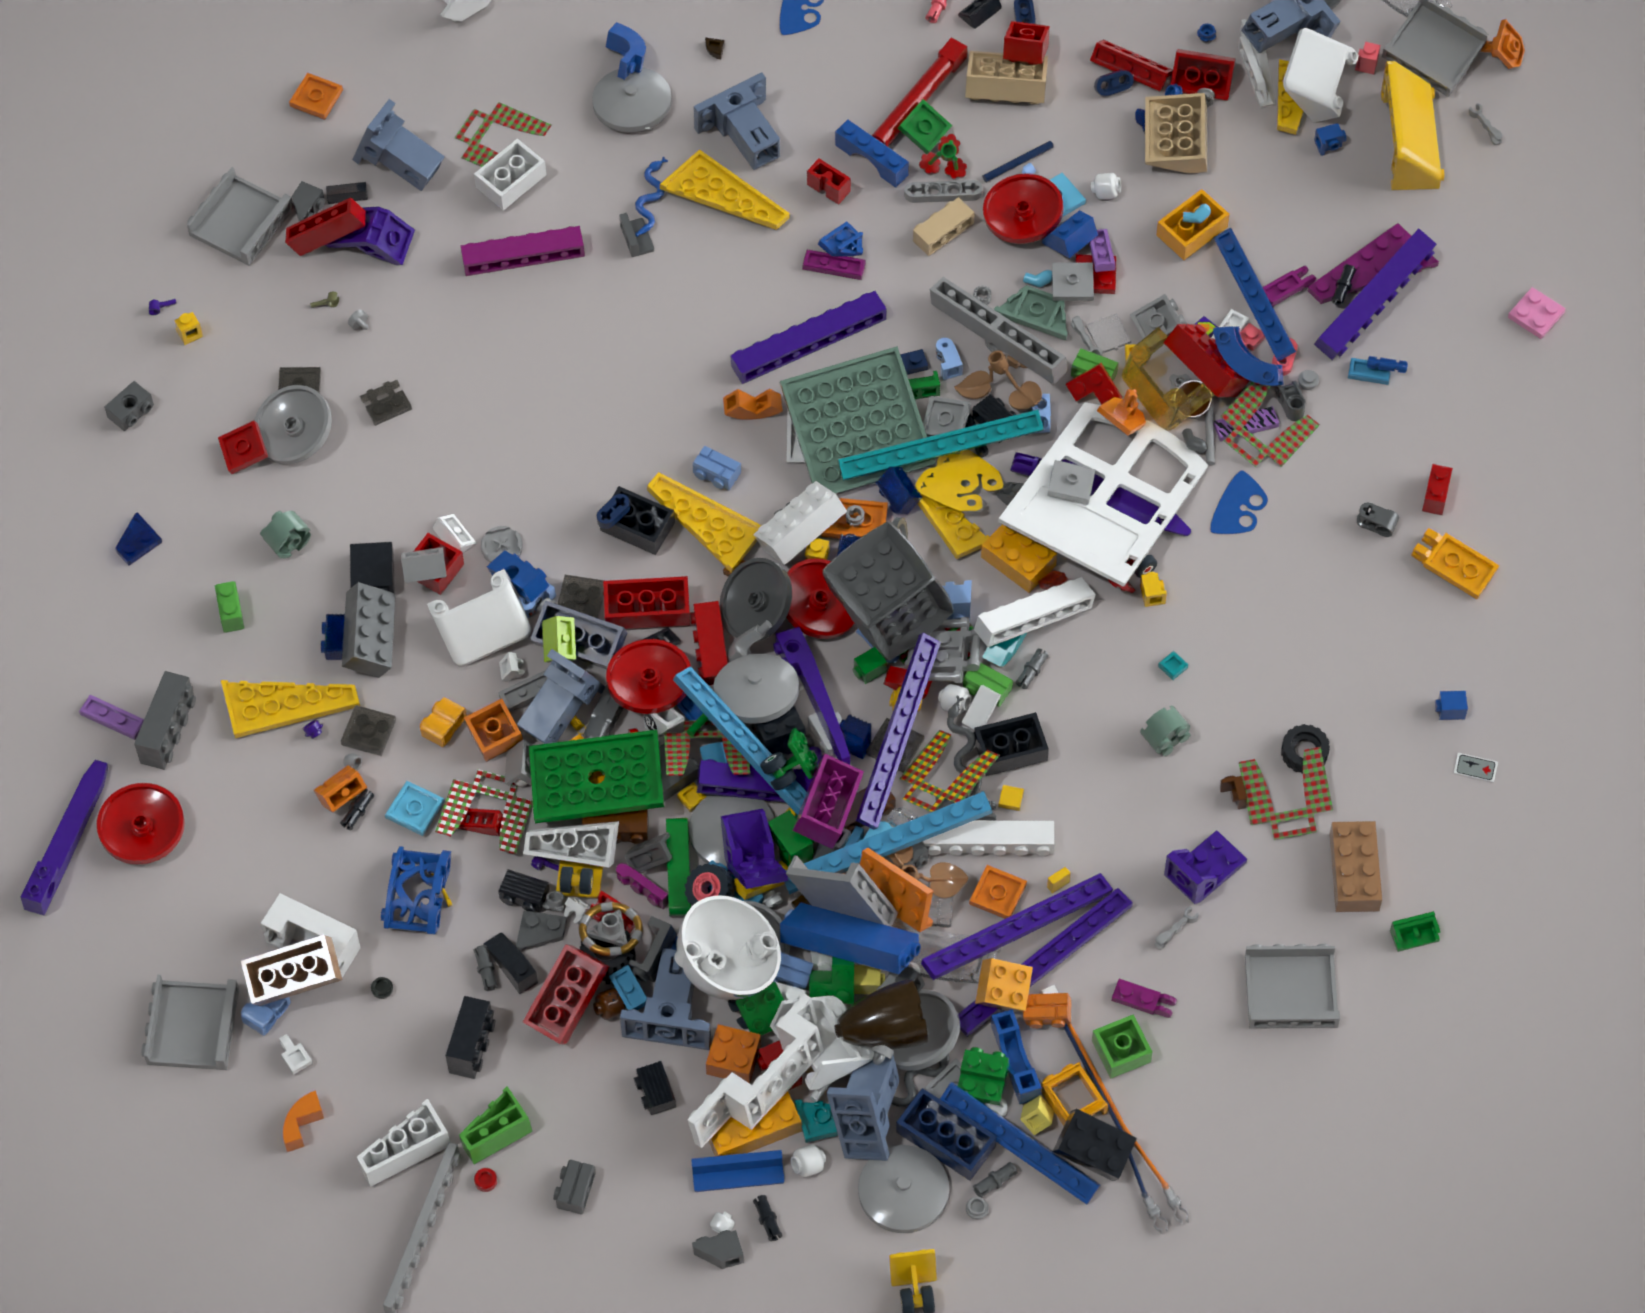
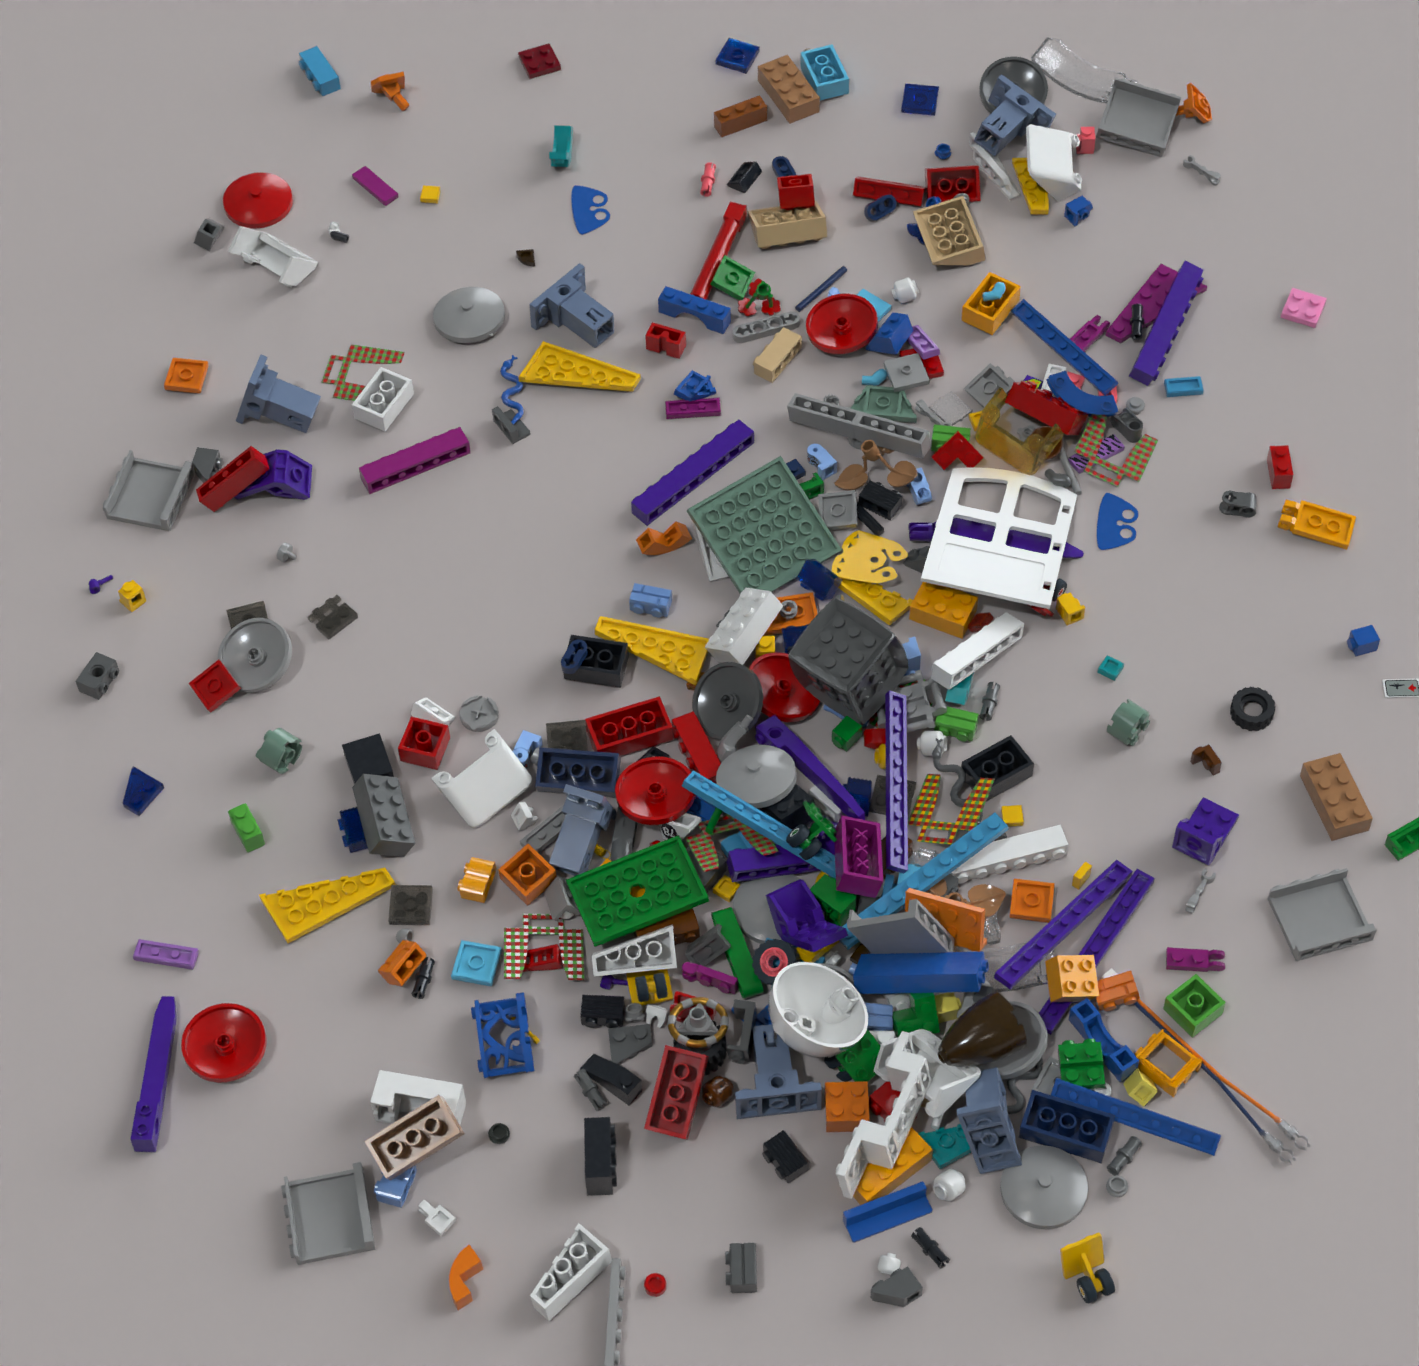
camera: 15 degrees left, 5 degrees down
dark grey brick [134,671,196,770] -> none
dark purple plate [303,719,323,738] -> none
olive hand [310,291,339,308] -> none
black slope [326,182,368,204] -> none
light grey panel [401,547,447,583] -> none
bright green wedge [459,1086,533,1164] -> none
blue arch [486,550,549,603] -> none
lime panel [542,616,576,663] -> none
blue arch [605,22,646,80] -> none
dark azure plate [609,965,647,1010] -> none
teal plate [838,410,1044,481] -> none
light grey tile [871,1045,894,1065] -> none
white tile [961,685,1001,729] -> none
light grey plate [1047,460,1096,505] -> none
black brick [1053,1108,1137,1181] -> none
orange piece [1097,389,1146,436] -> none
piece [1239,747,1333,840] -> none
blue axle [1367,356,1408,373] -> none
yellow windscreen [1381,61,1444,190] -> none

